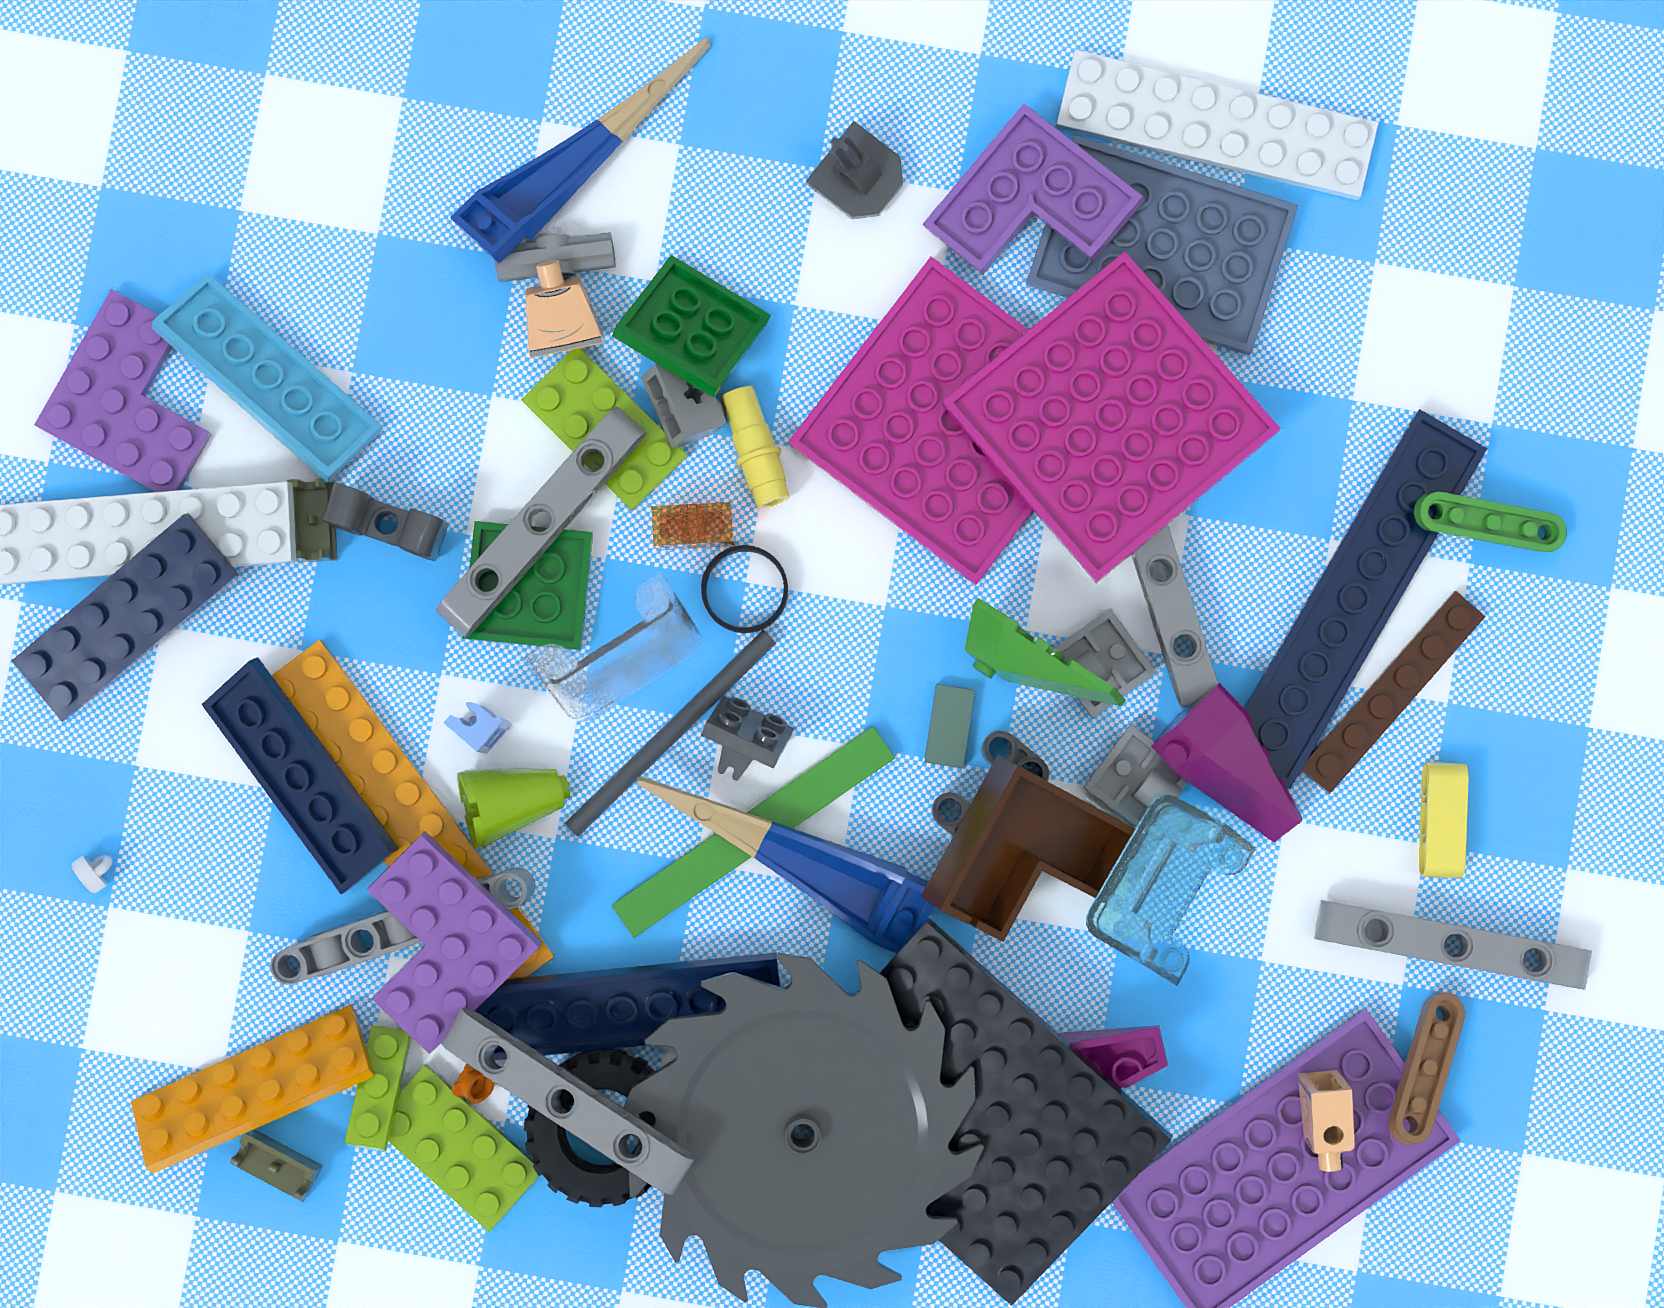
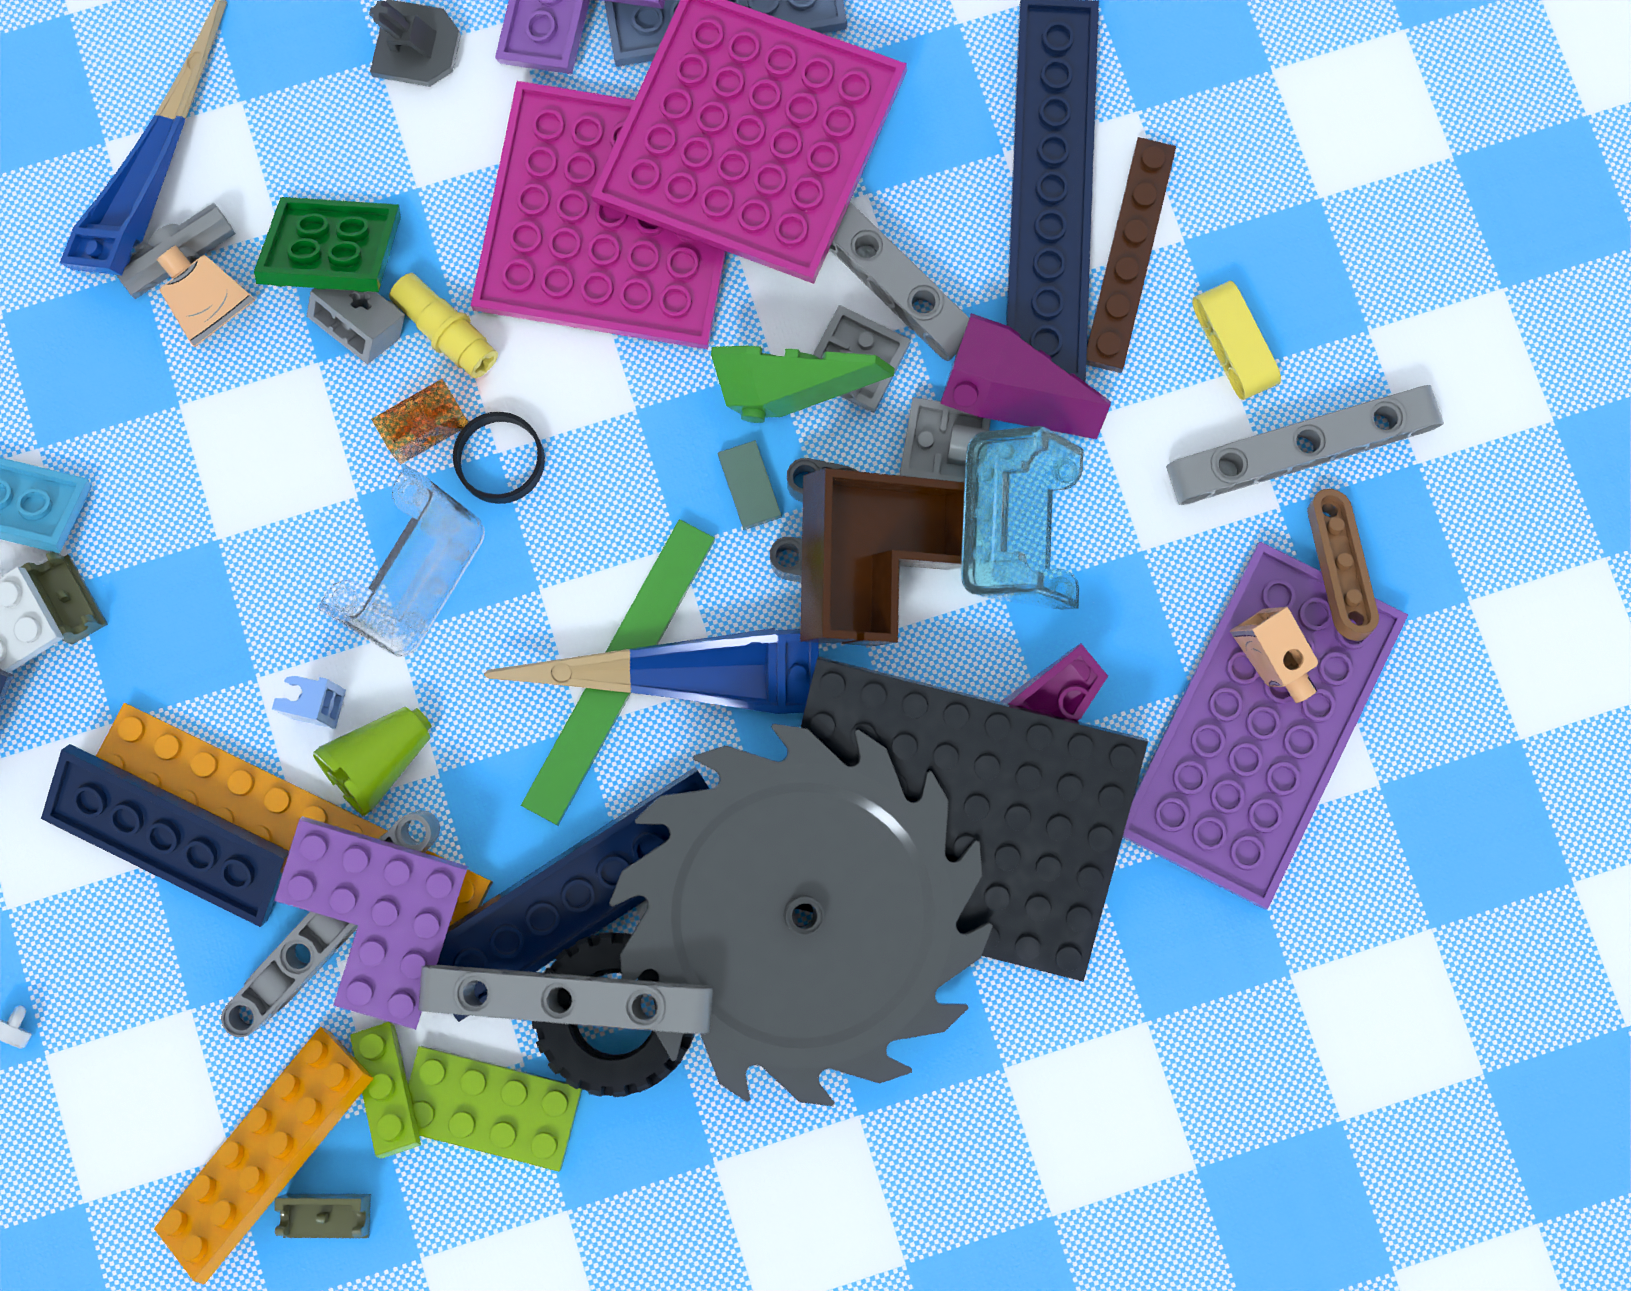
camera: 30 degrees left, 5 degrees down
dark grey beam [321,482,449,562] -> none
light grey beam [435,406,647,638] -> none
orange plate [452,1064,494,1104] -> none
green plate [462,521,593,651] -> none
lime plate [521,348,688,512] -> none
dark grey piece [565,630,776,837] -> none
dark grey plate [700,696,795,781] -> none
bright green plate [1414,492,1567,552] -> none

